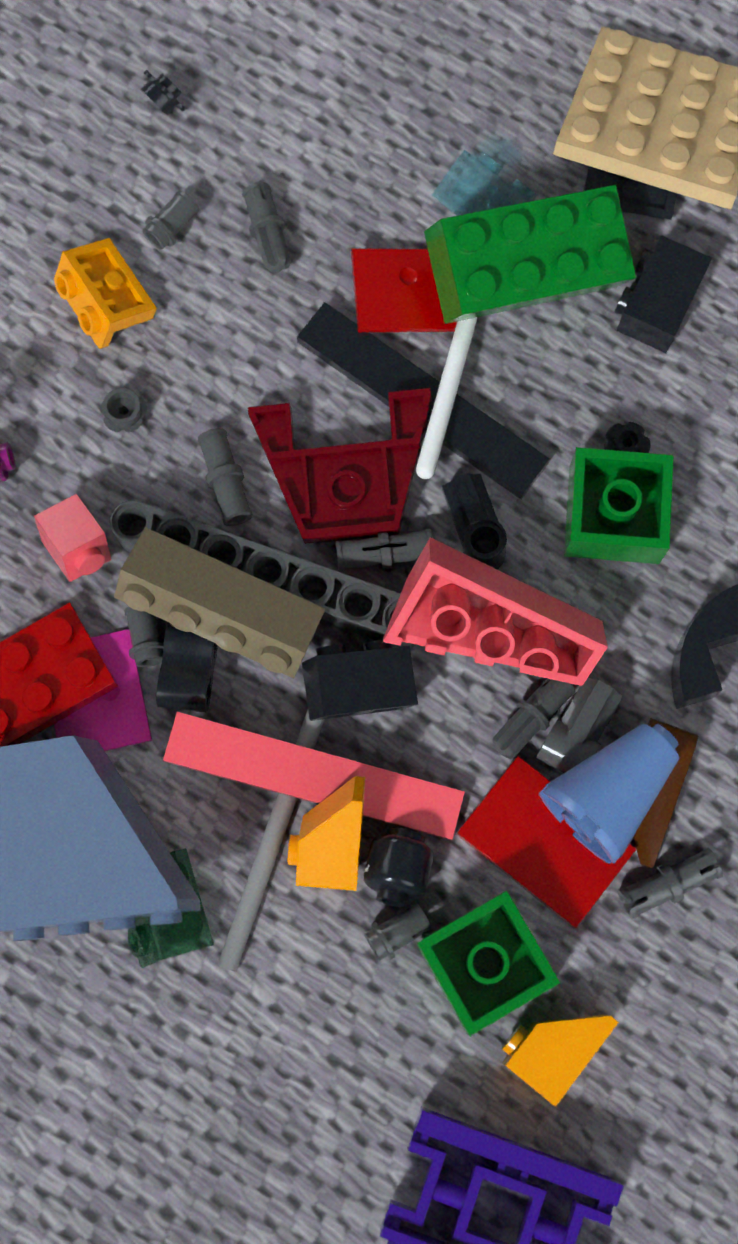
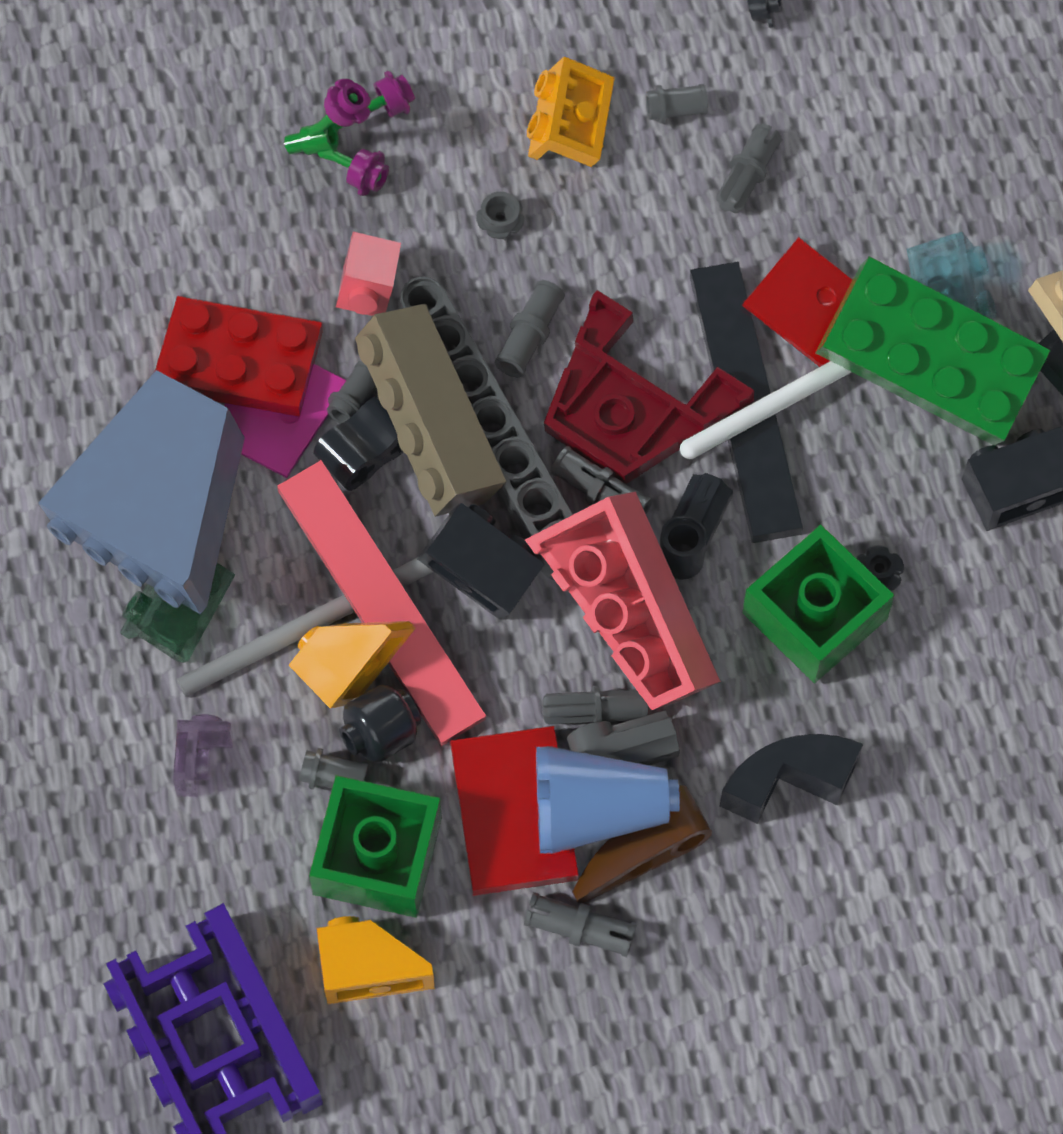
camera: 40 degrees right, 10 degrees down
none -> clear purple bracket [173,714,234,797]

